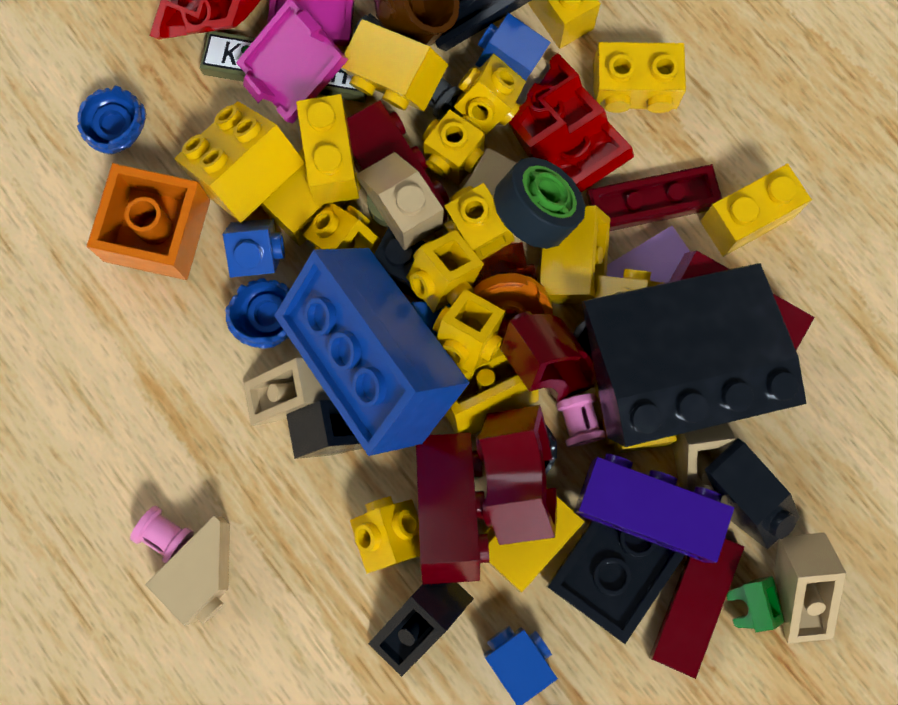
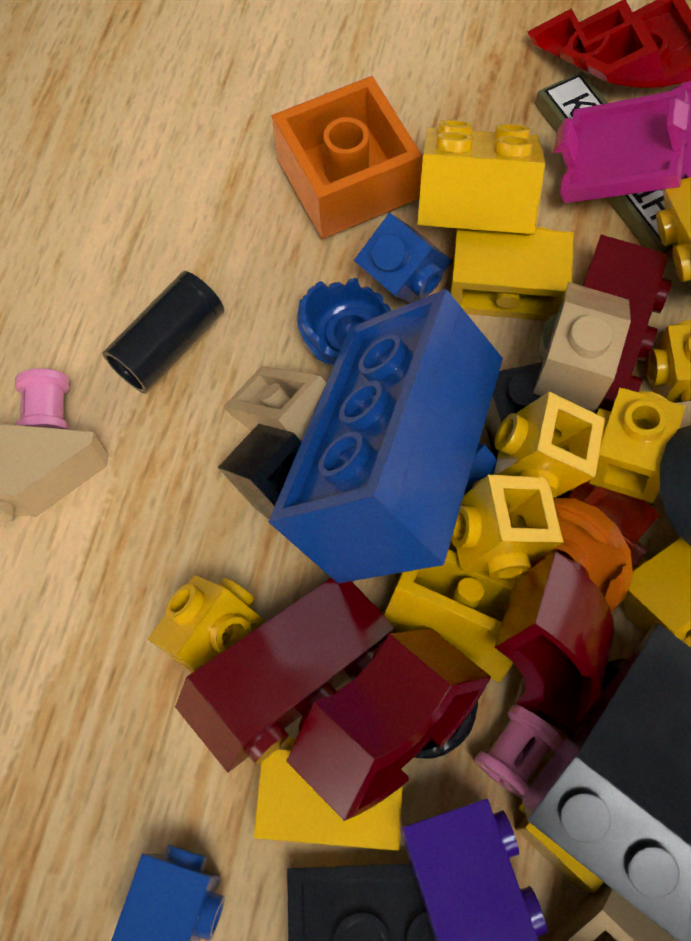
camera: 55 degrees right, 10 degrees down
blue hair [77,85,147,155] -> none
yellow brick [296,94,359,205] -> none
yellow brick [302,203,381,254] -> none
black slope [368,582,474,677] -> none
none -> black pin [102,271,224,394]

